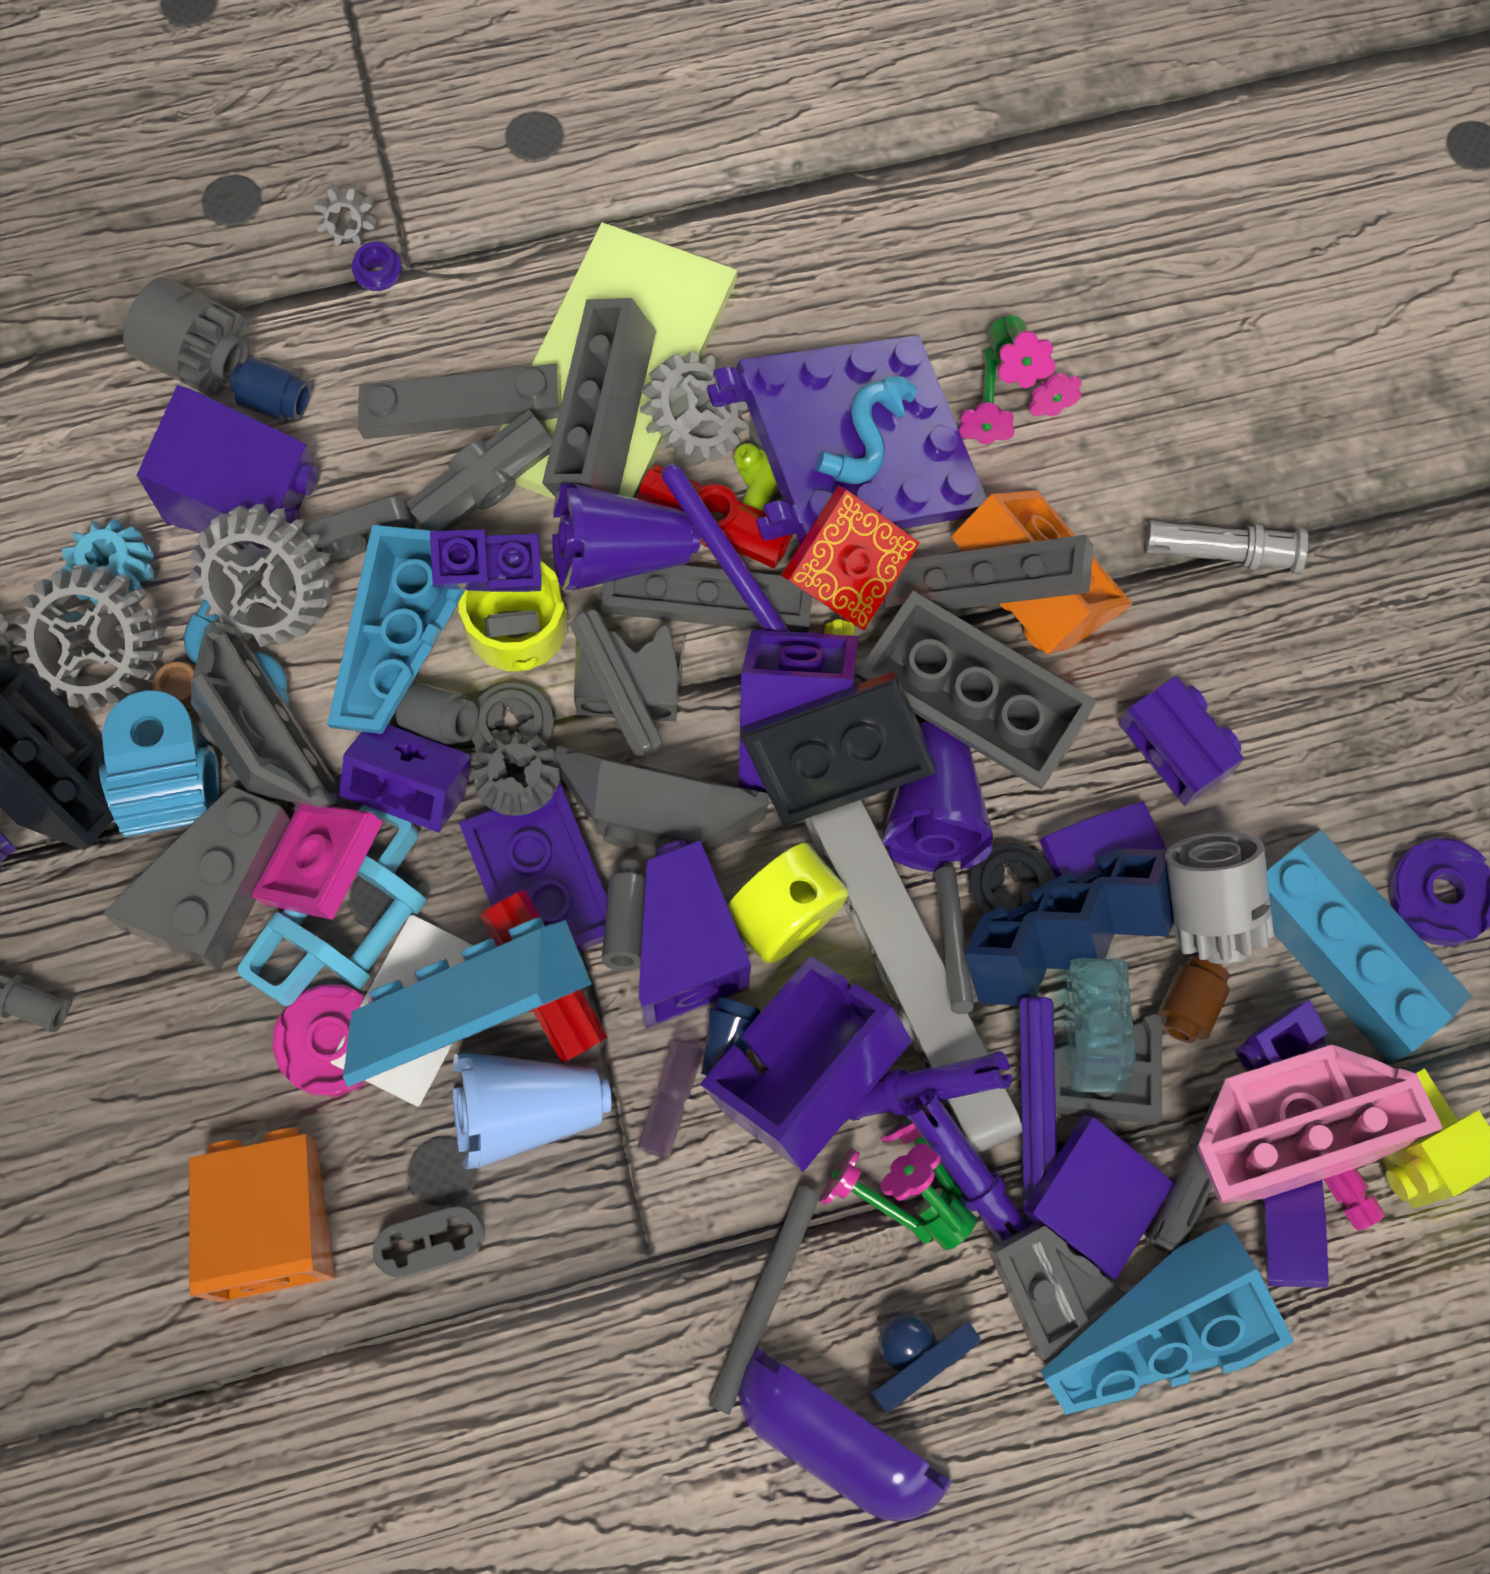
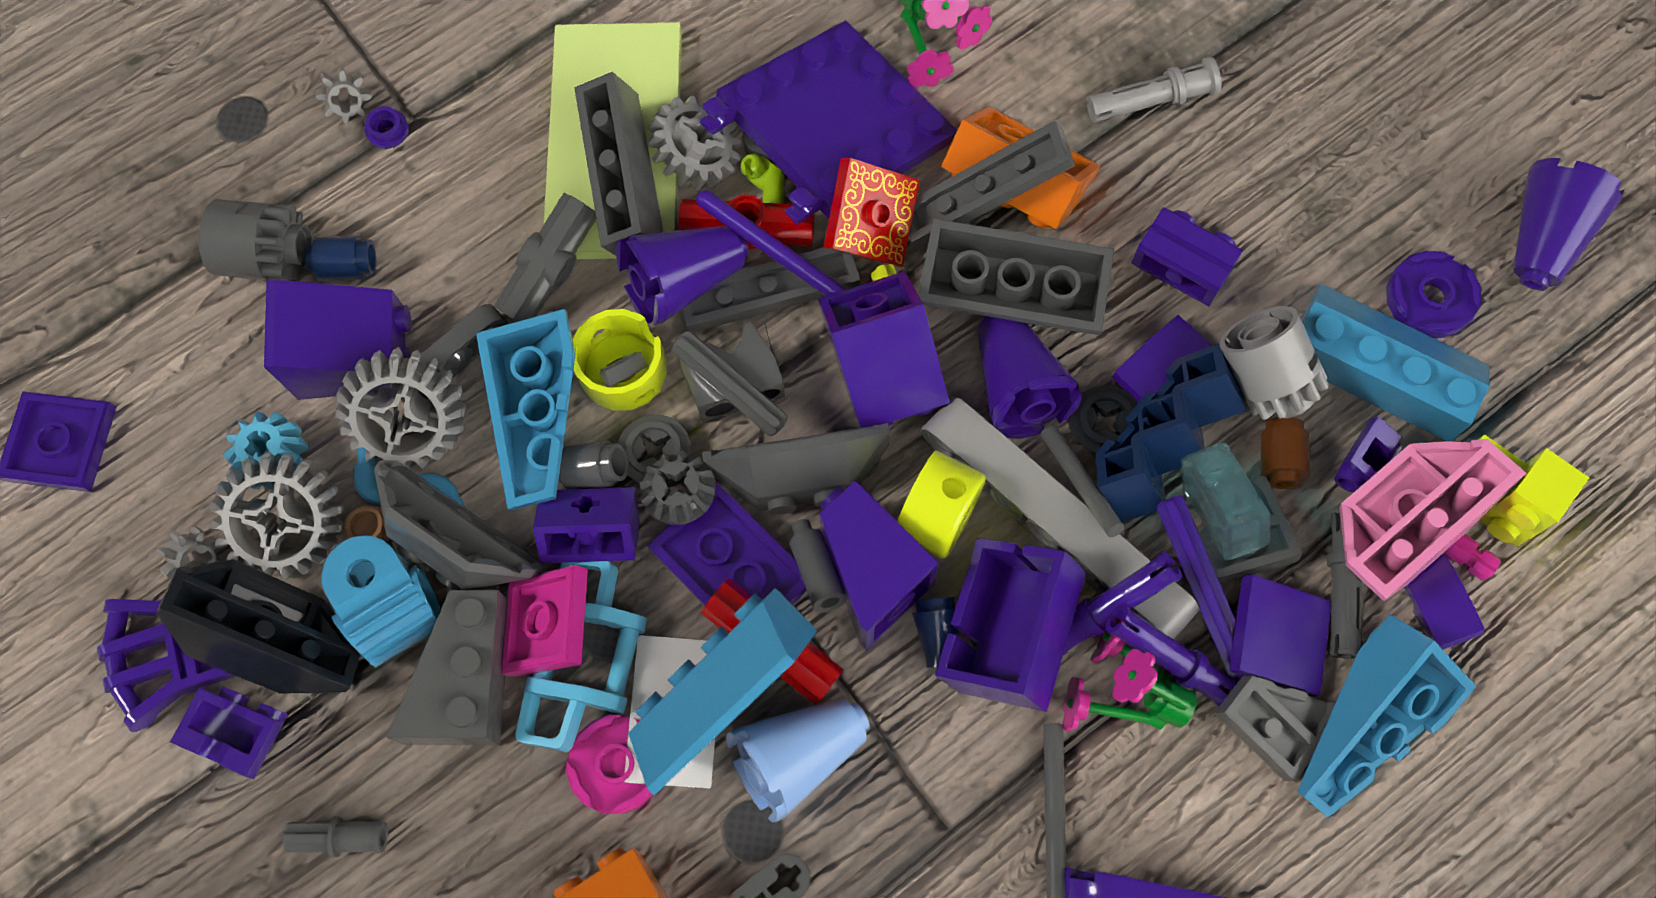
camera: 15 degrees left, 0 degrees up
dark grey plate [358,364,561,439] -> none
dark purple slope [430,529,542,592] -> none
clear purple piece [637,1040,704,1159] -> none
black tile [739,671,937,826] -> none
dark azure animal [815,377,917,484] -> none
dark blue tile [868,1312,981,1412] -> none

